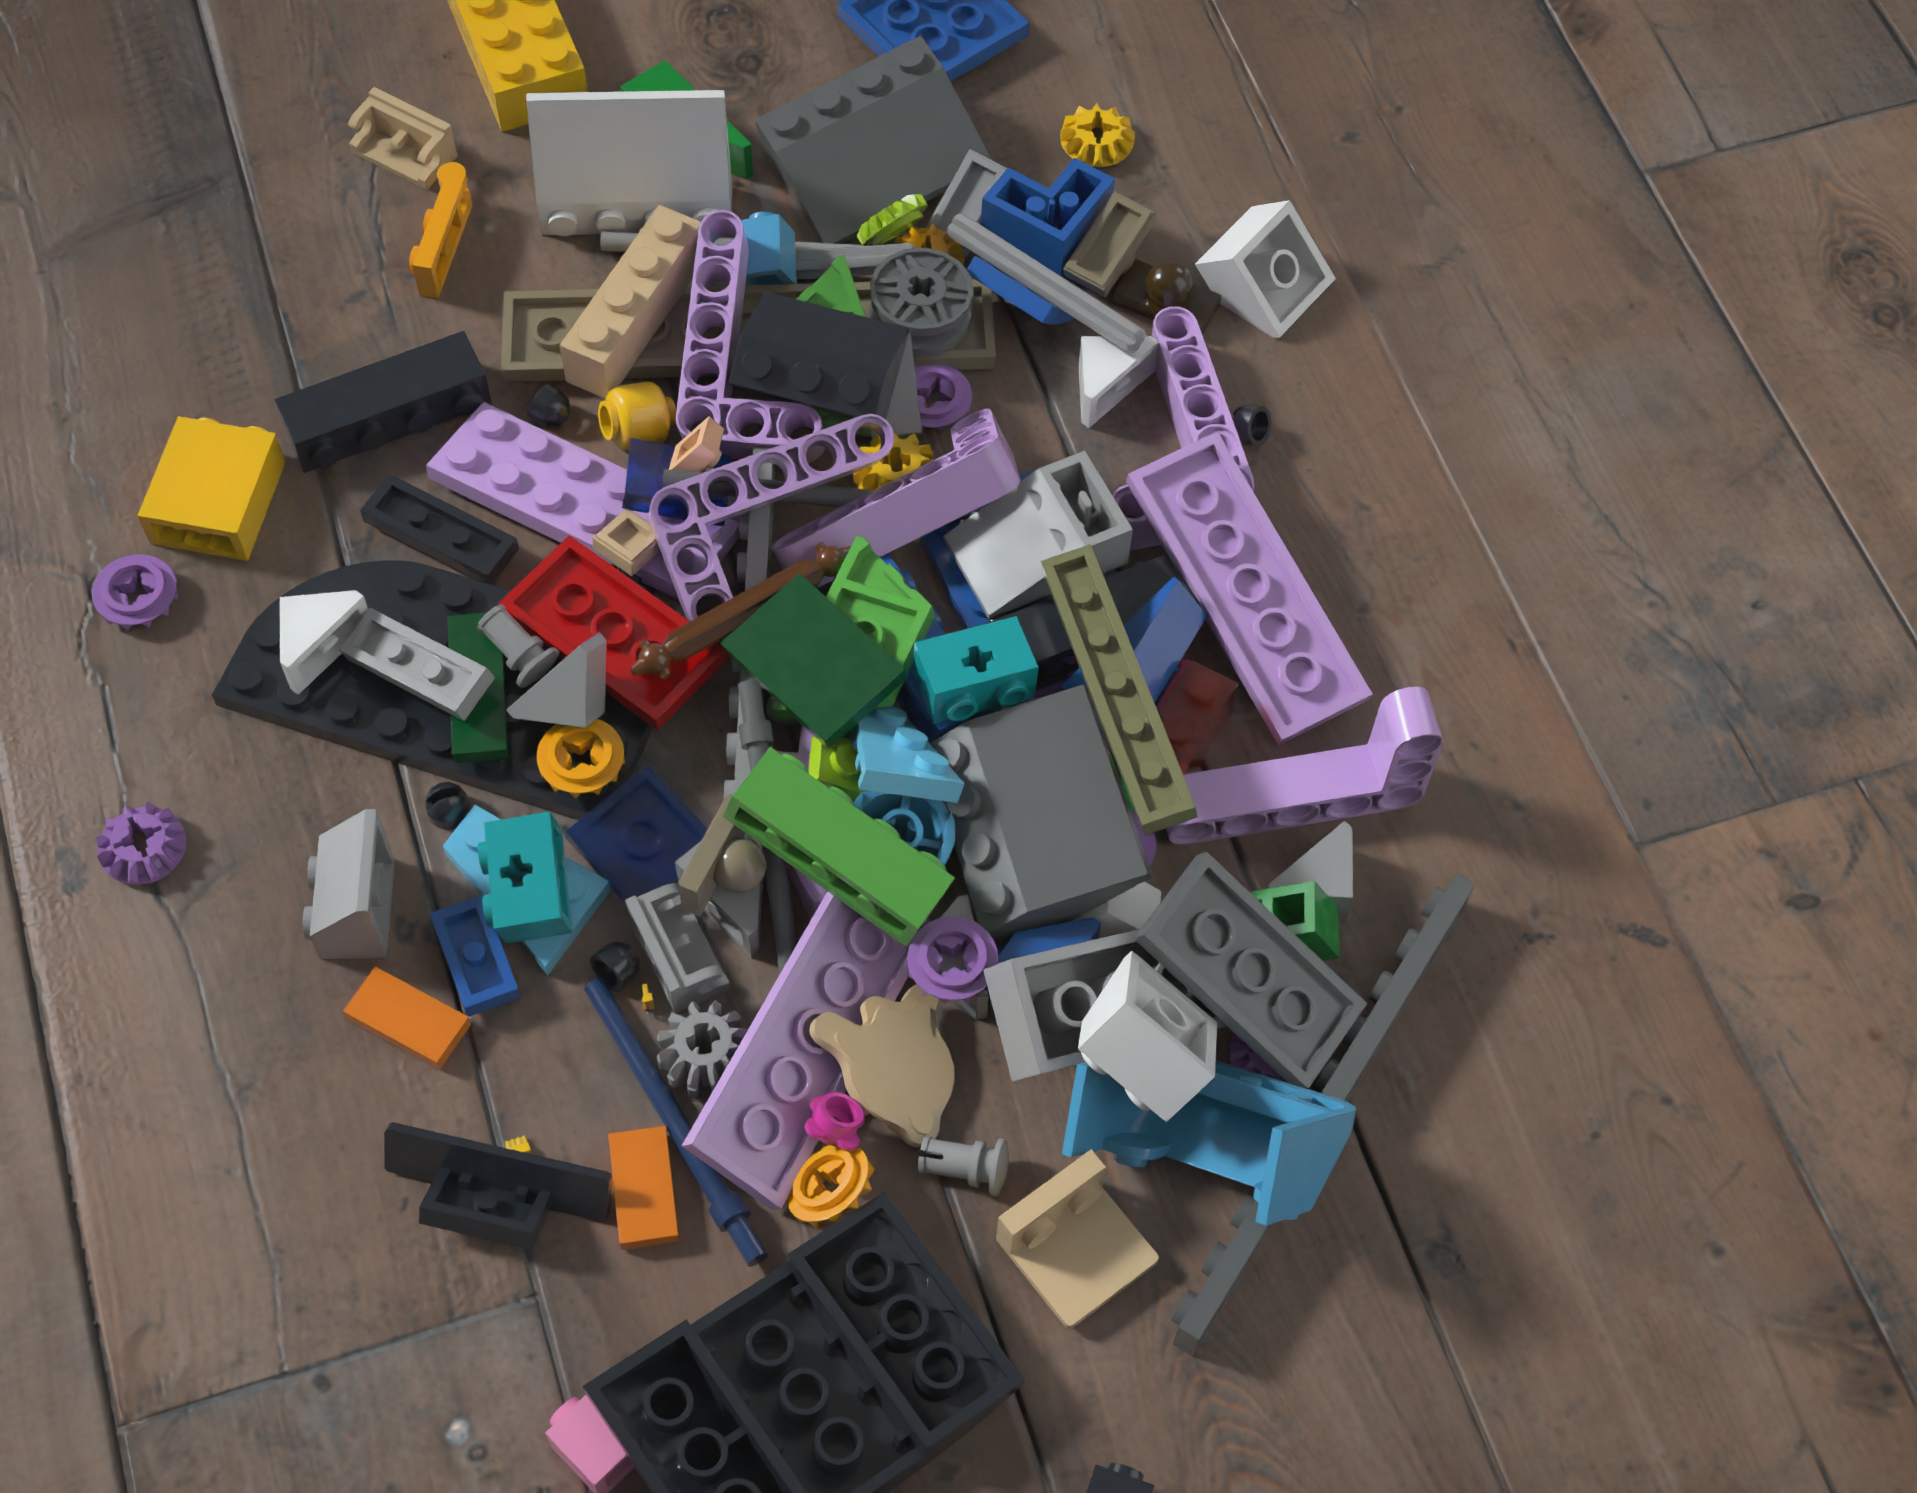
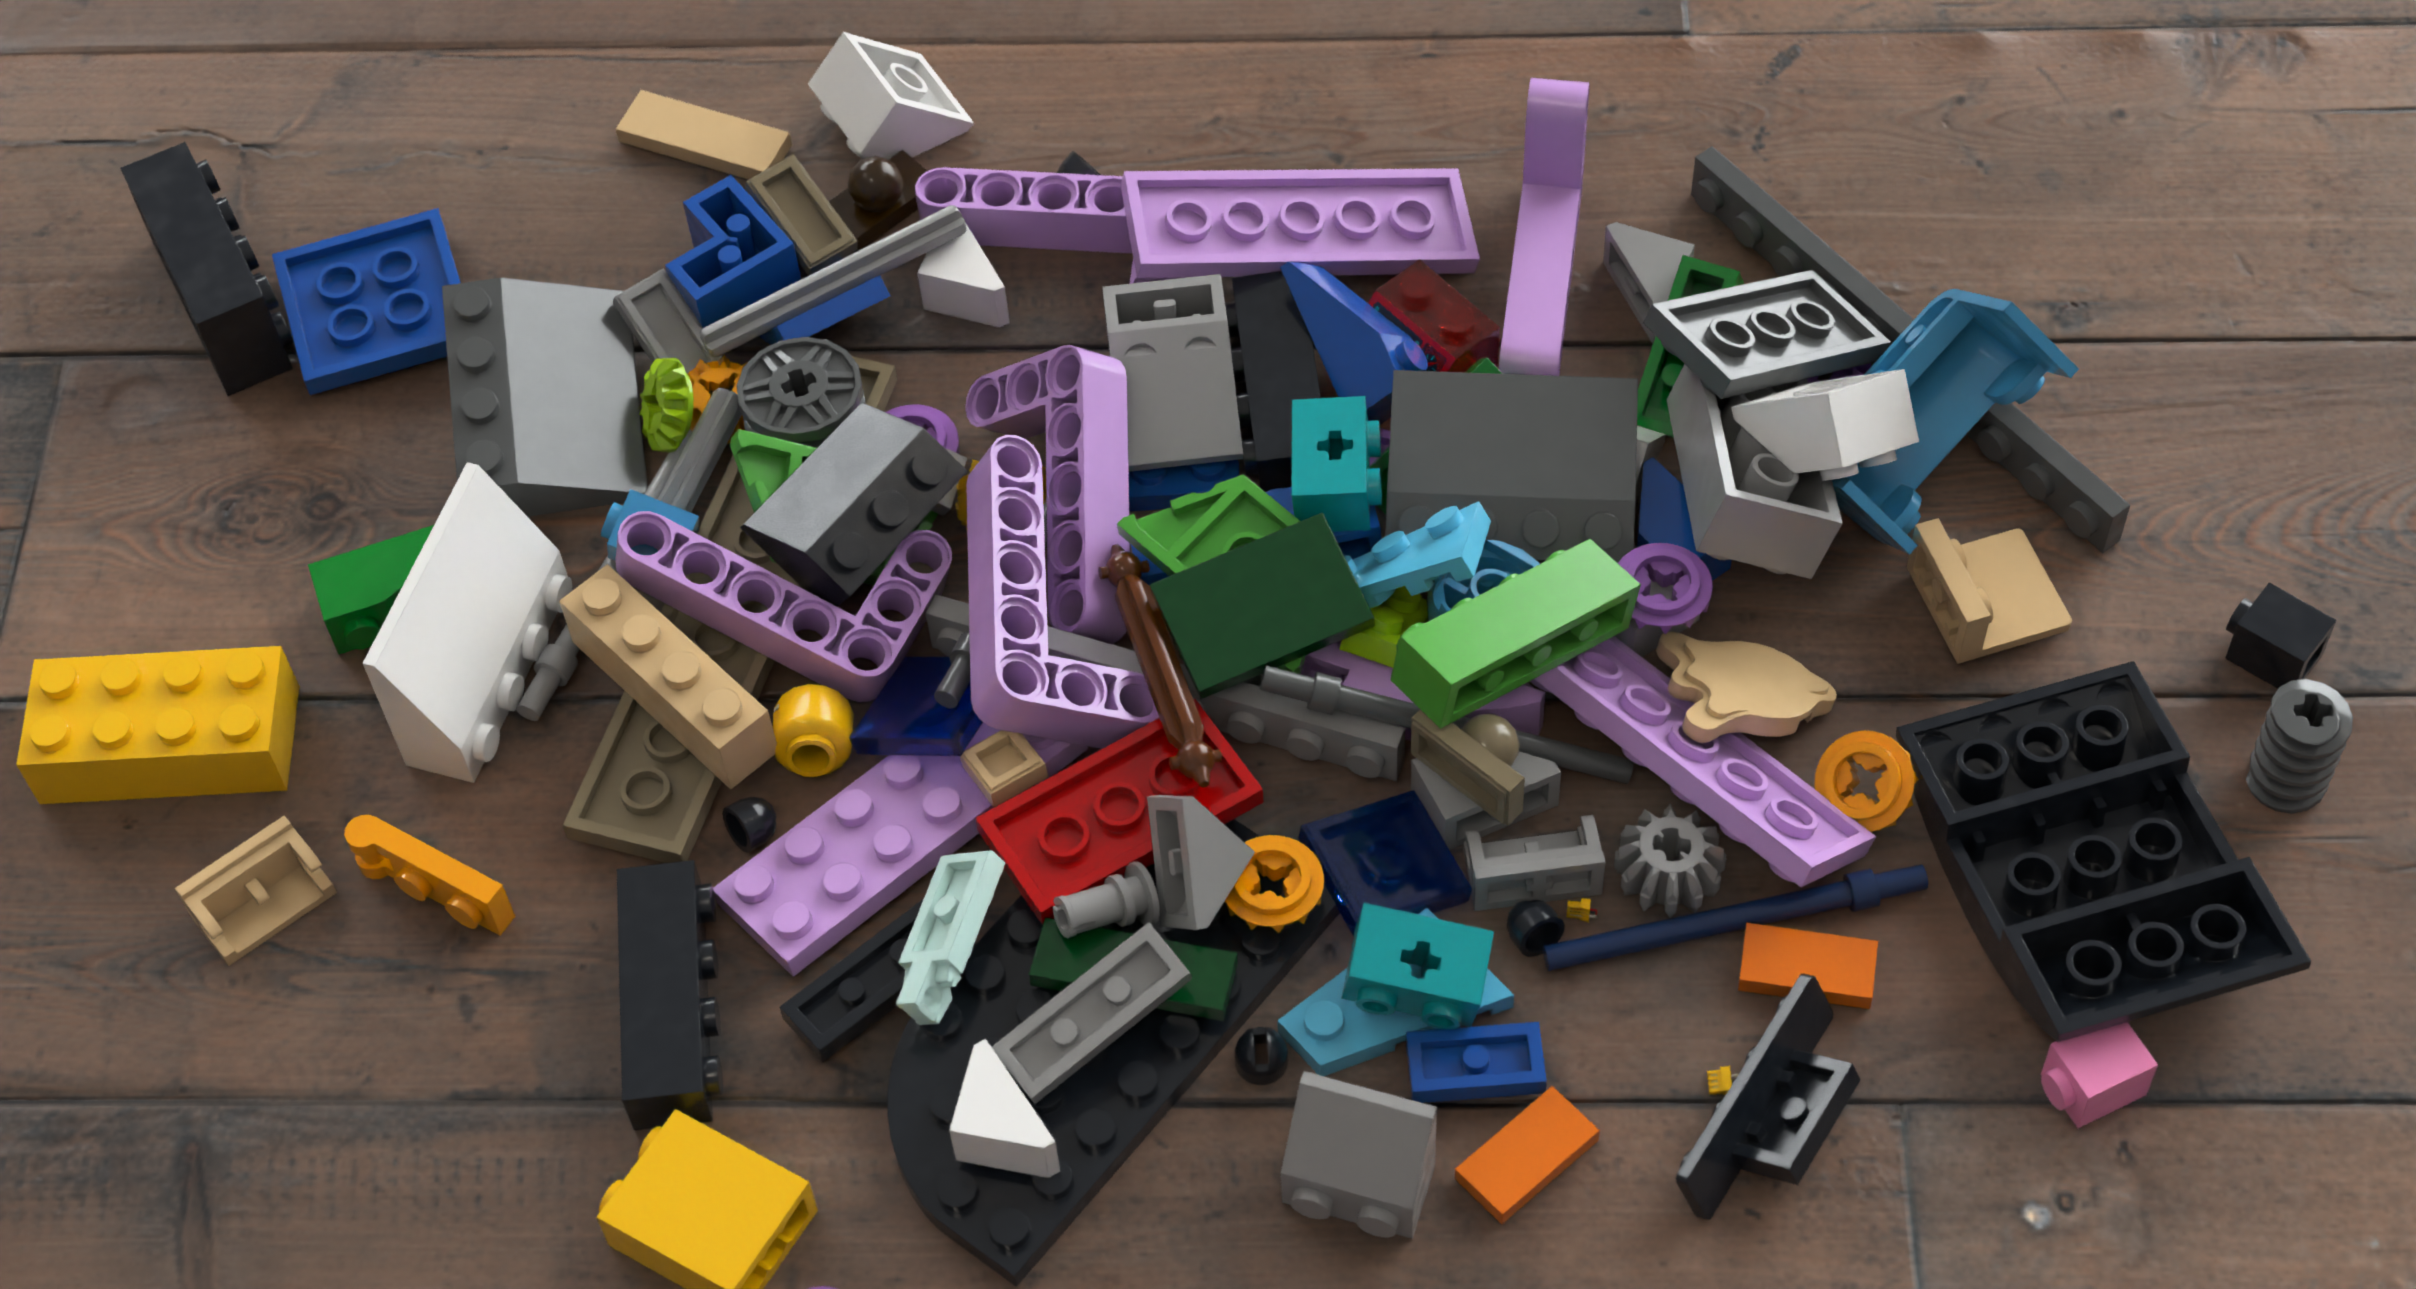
camera: 65 degrees left, 5 degrees down
light nougat plate [669,416,724,473] -> none
dark pink plate [805,1092,865,1151] -> none
light grey pin [918,1136,1009,1197] -> none
olive plate [1041,544,1197,835] -> none
yellow gear [1060,103,1135,167] -> none
none -> tan tile [616,90,792,179]
none -> light aqua hinge [896,850,1005,1025]

